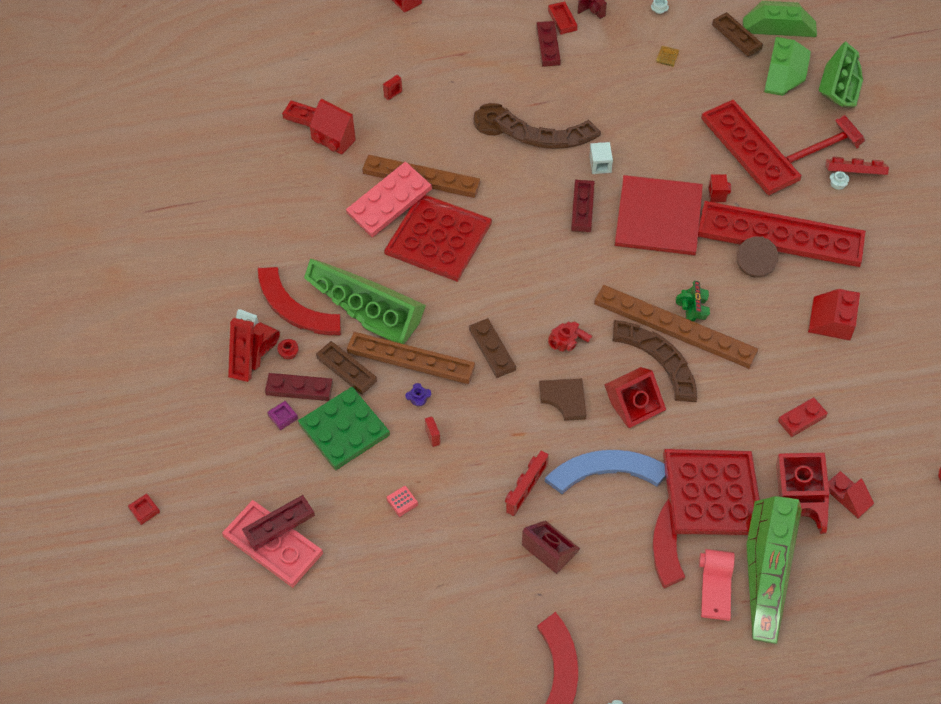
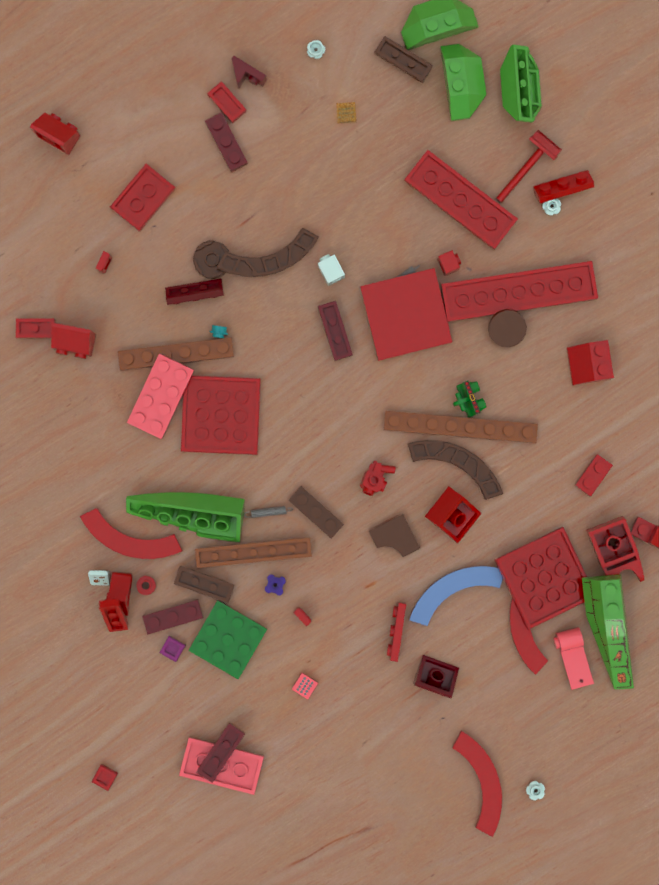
camera: 25 degrees left, 30 degrees up
none -> red tile [110,164,176,232]
none -> dark red plate [165,278,224,305]
none -> teal plate [209,325,228,338]
none -> light grey piece [244,506,293,518]

